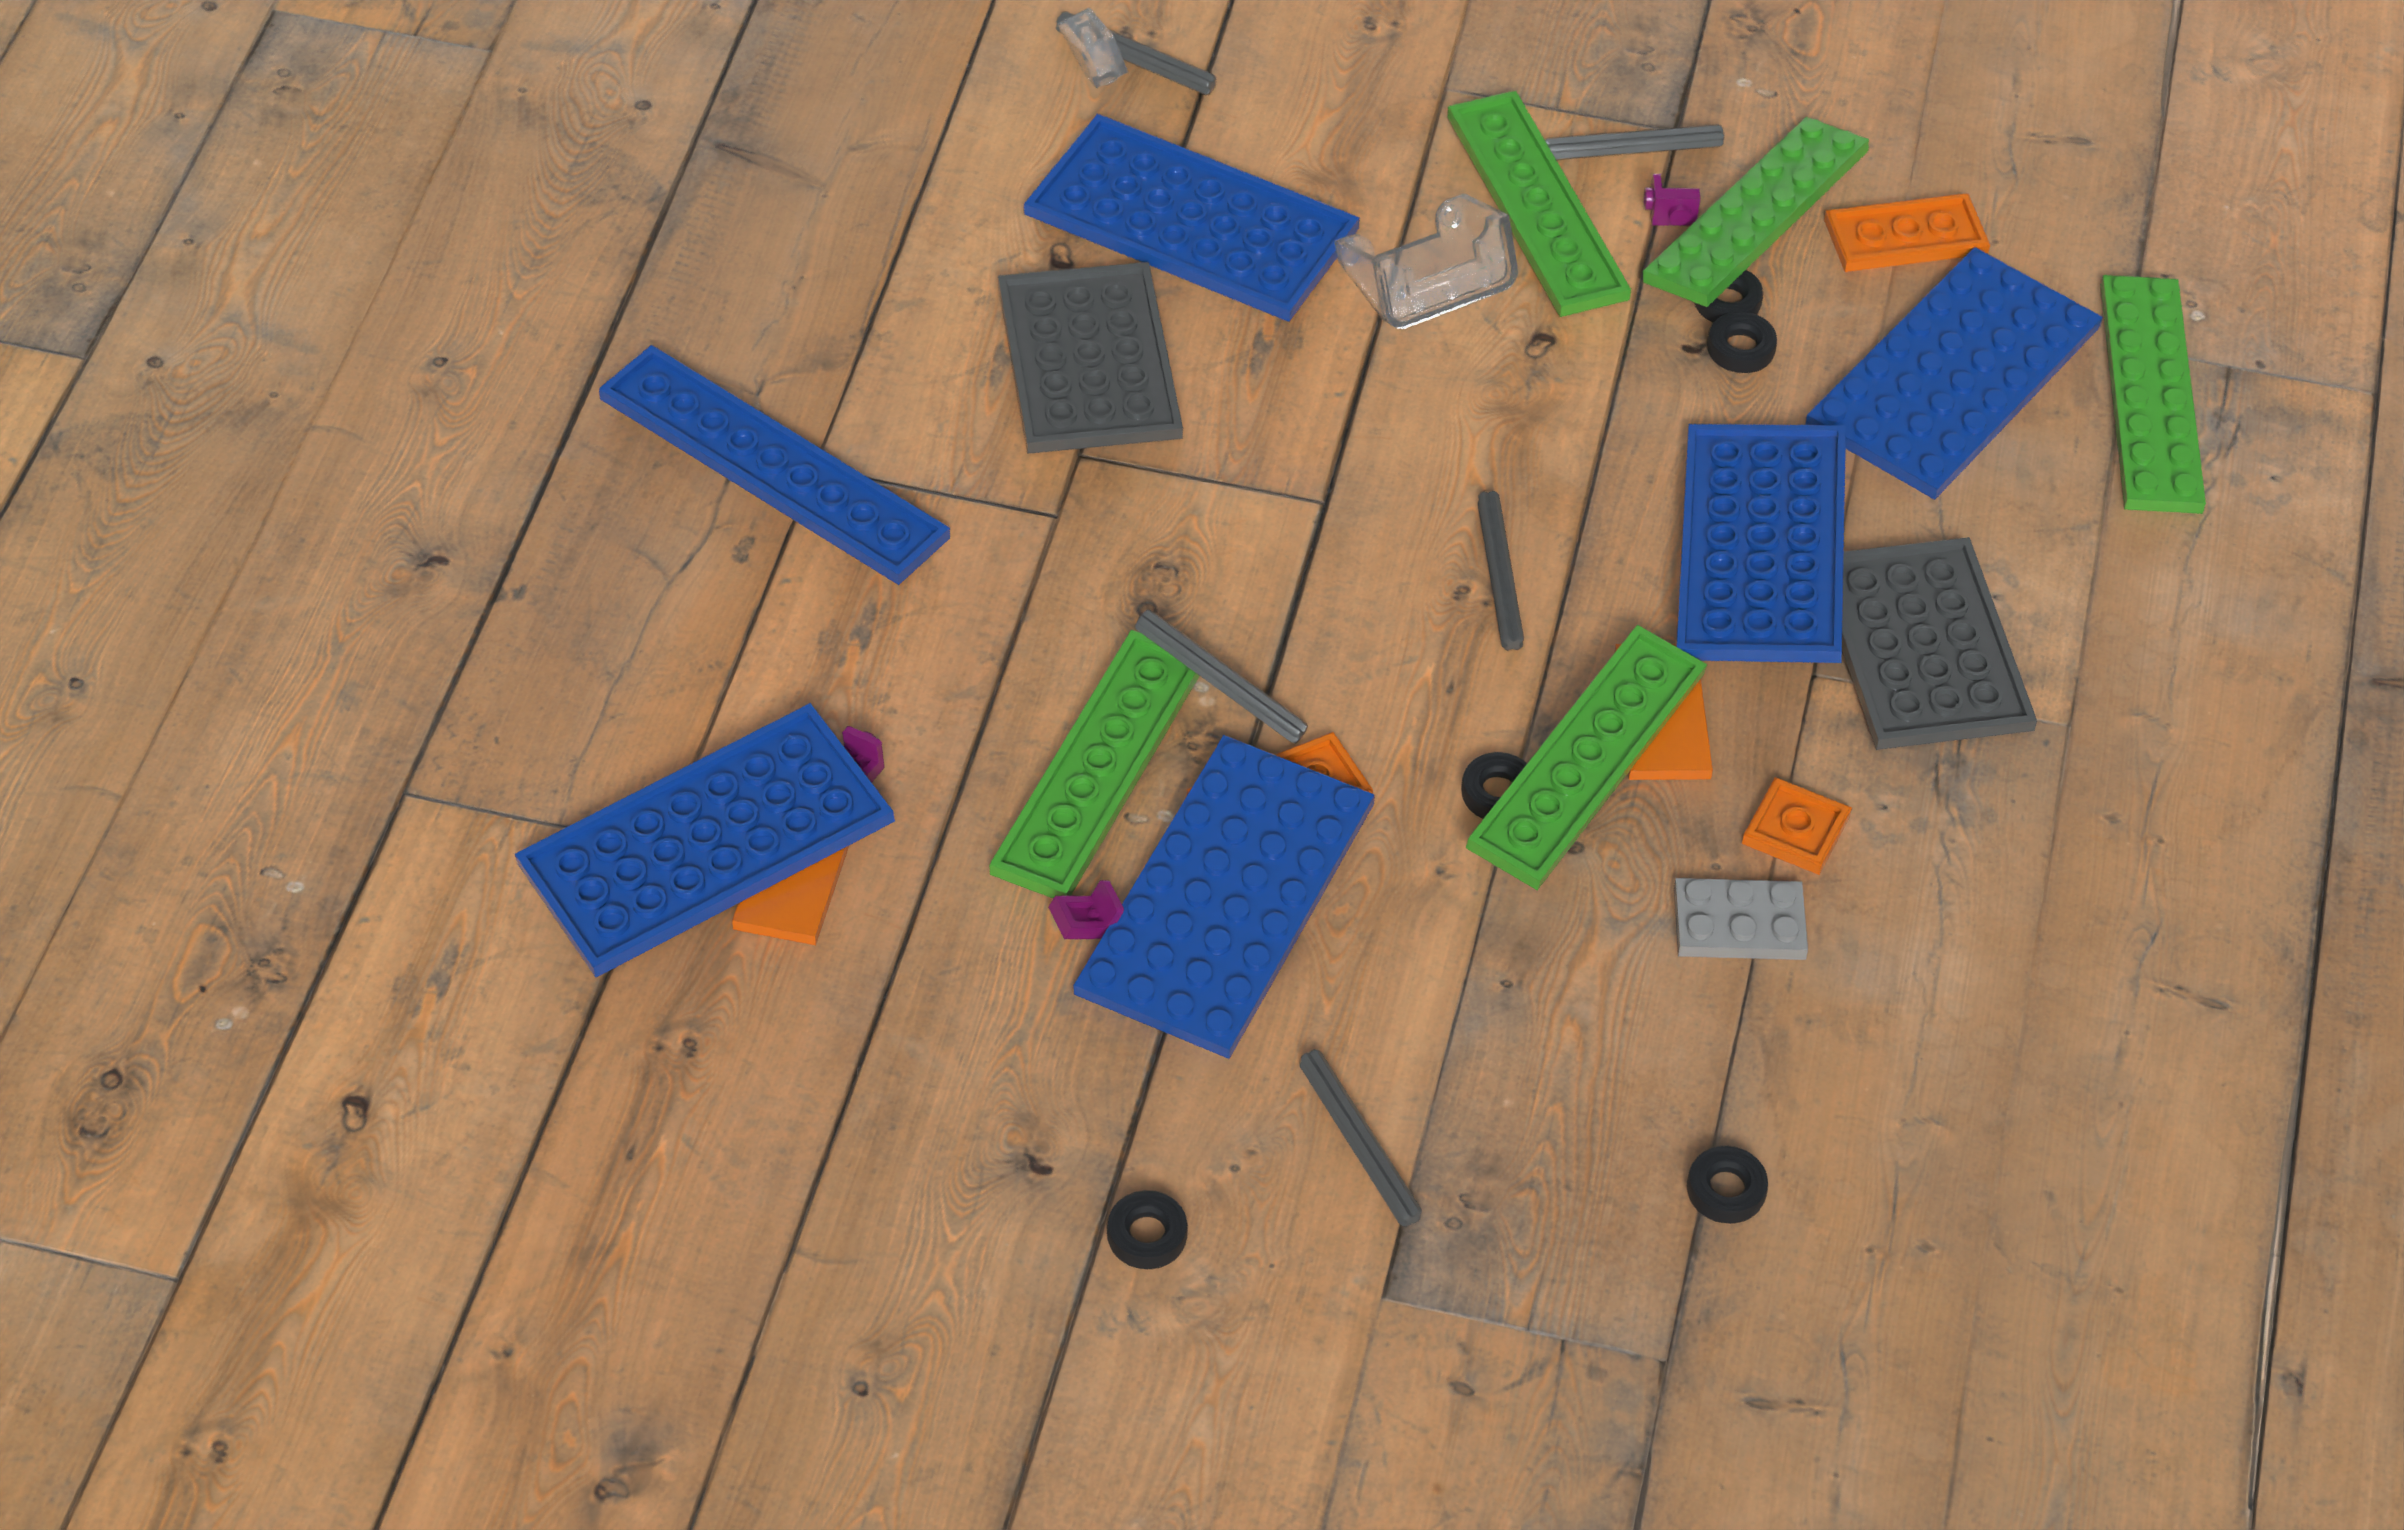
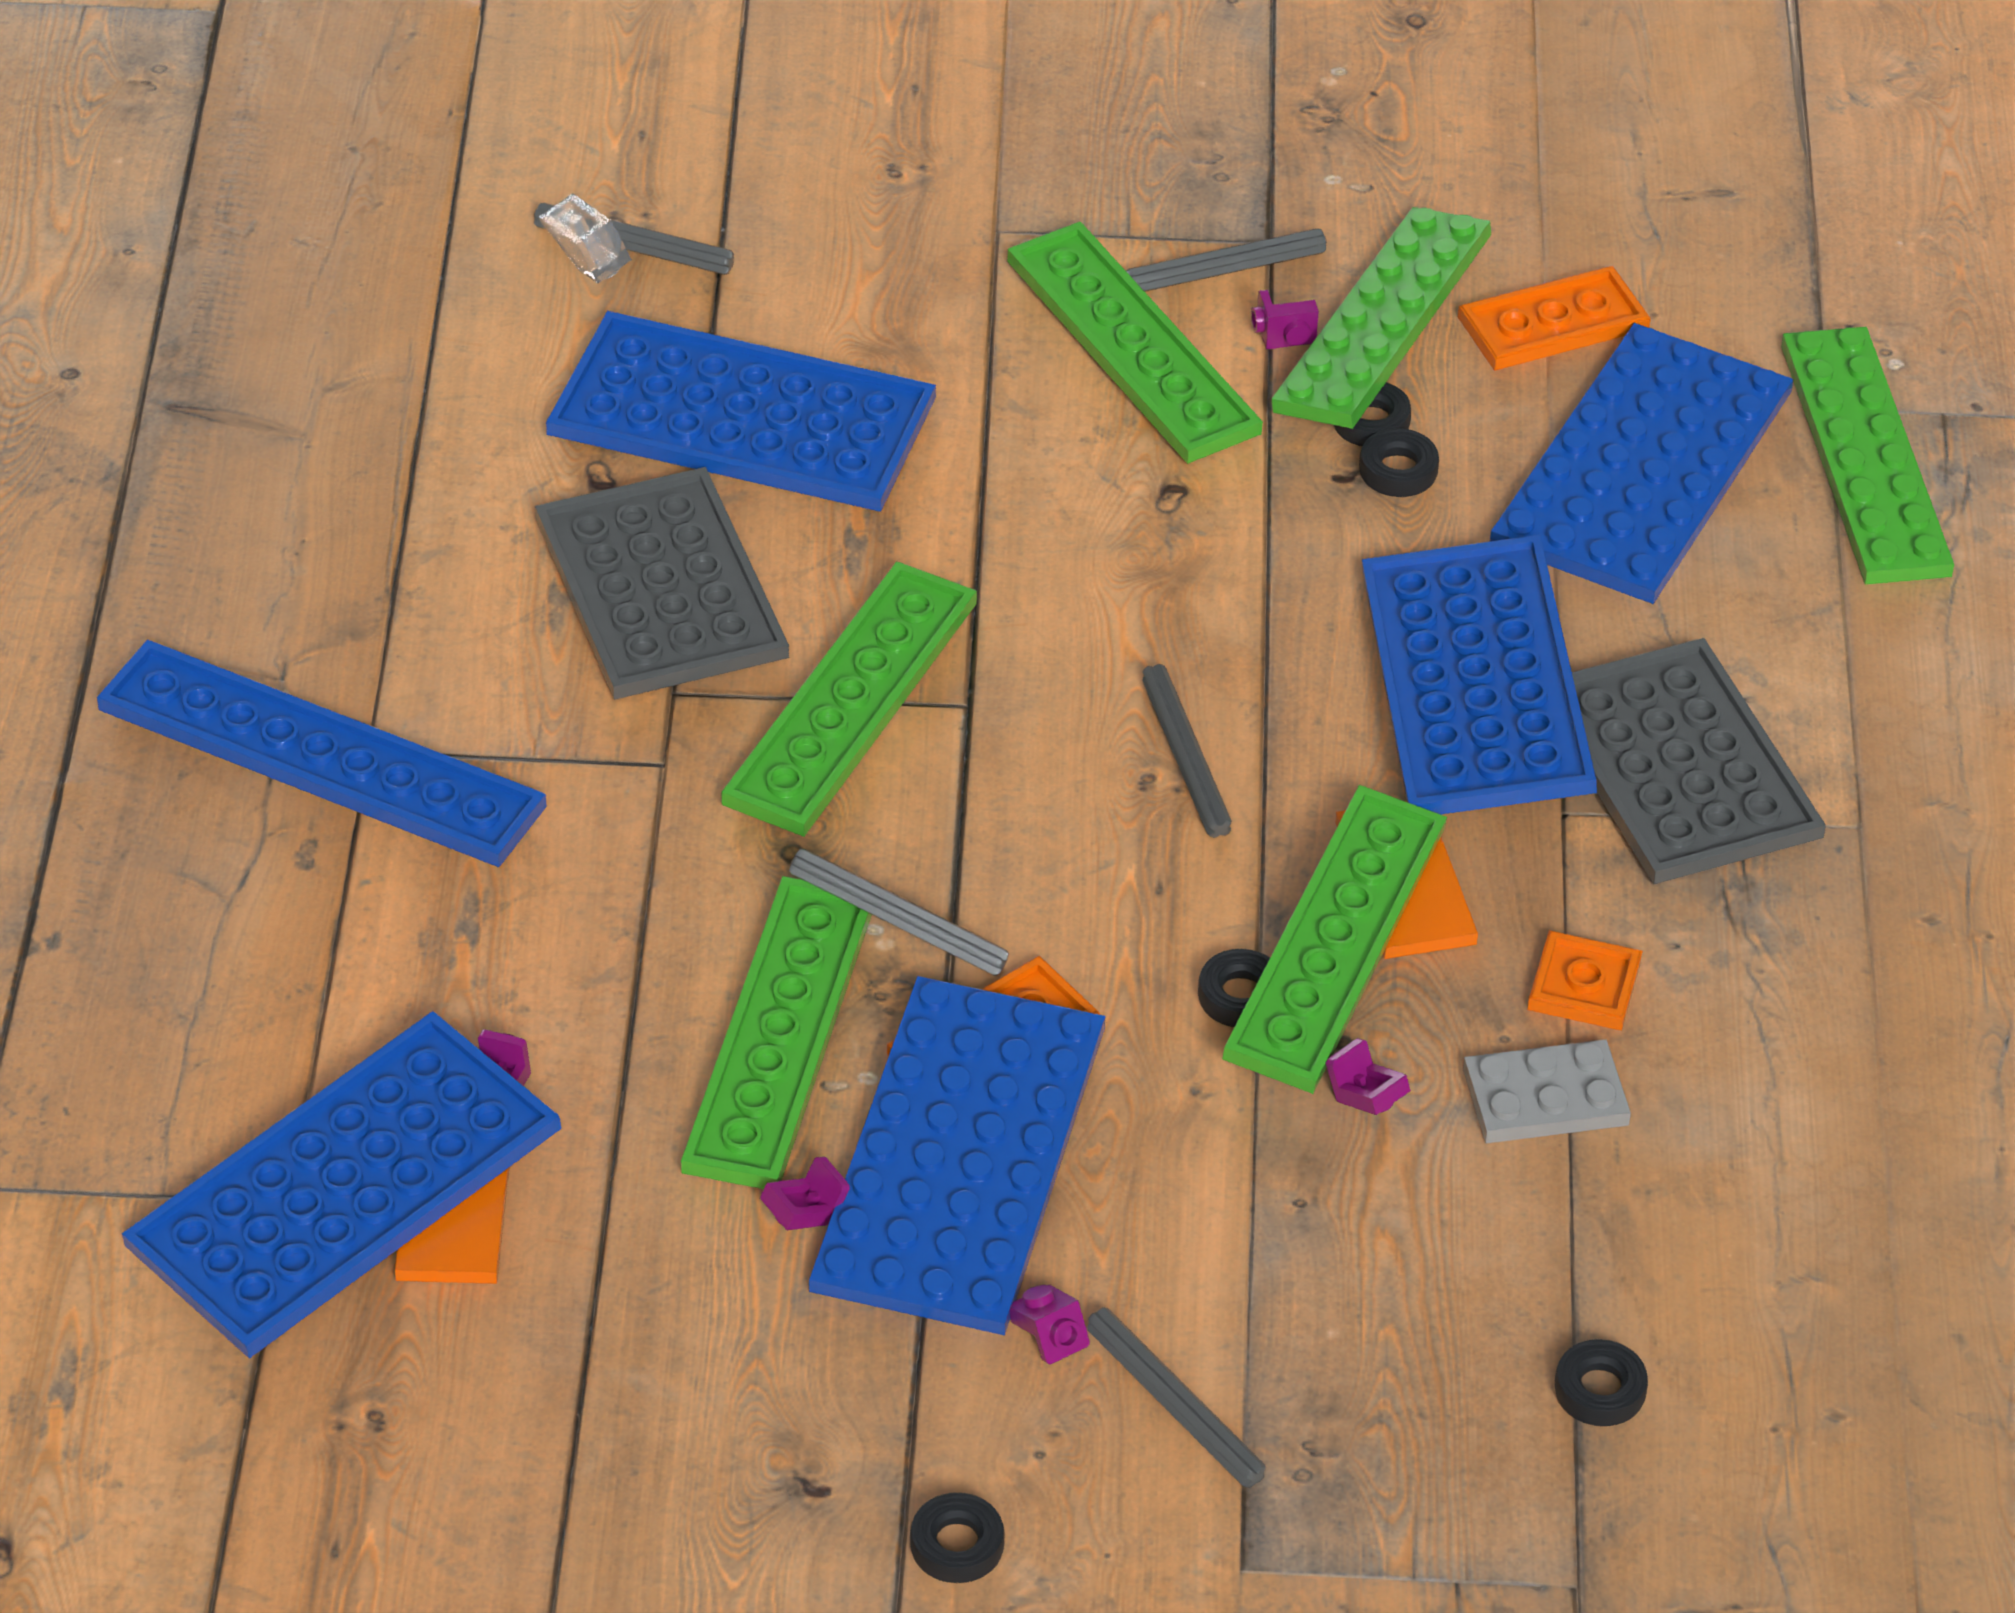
camera: 10 degrees left, 5 degrees down
clear windscreen [1334,193,1518,329] -> none
none -> bright green plate [721,561,977,837]
none -> magenta bracket [1010,1285,1090,1364]
none -> magenta bracket [1326,1038,1411,1115]

